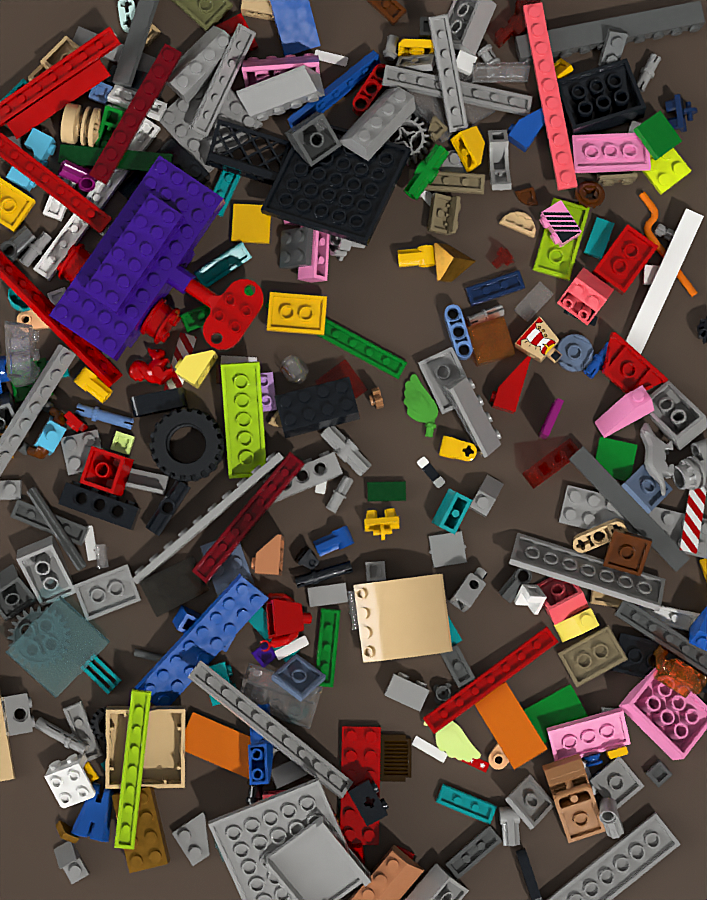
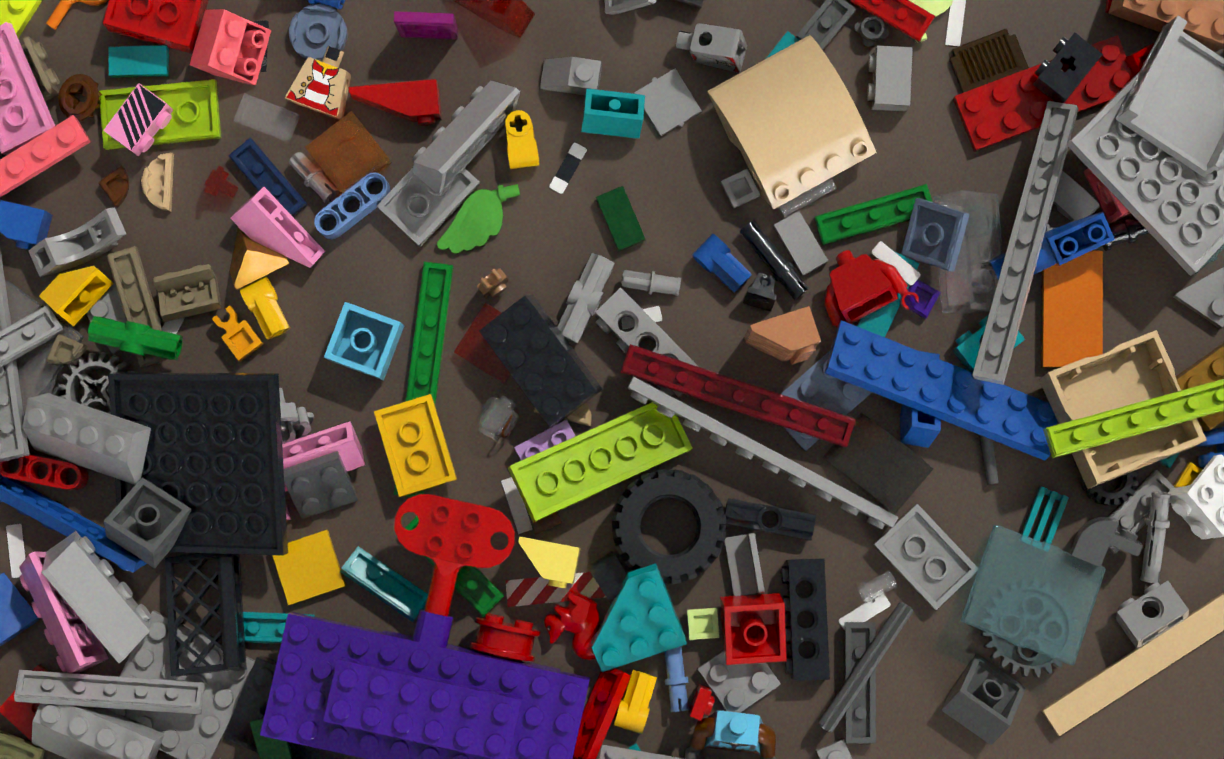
camera: 105 degrees left, 0 degrees up
light grey slope [16,535,76,607] -> none
yellow hips [364,508,399,540] -> none
none -> light orange plate [212,305,264,362]
none -> bright pink slope [231,187,325,268]
none -> medium azure brick [324,302,404,381]
none -> teal plate [591,563,687,672]
none -> dark grey brick [1070,517,1143,567]

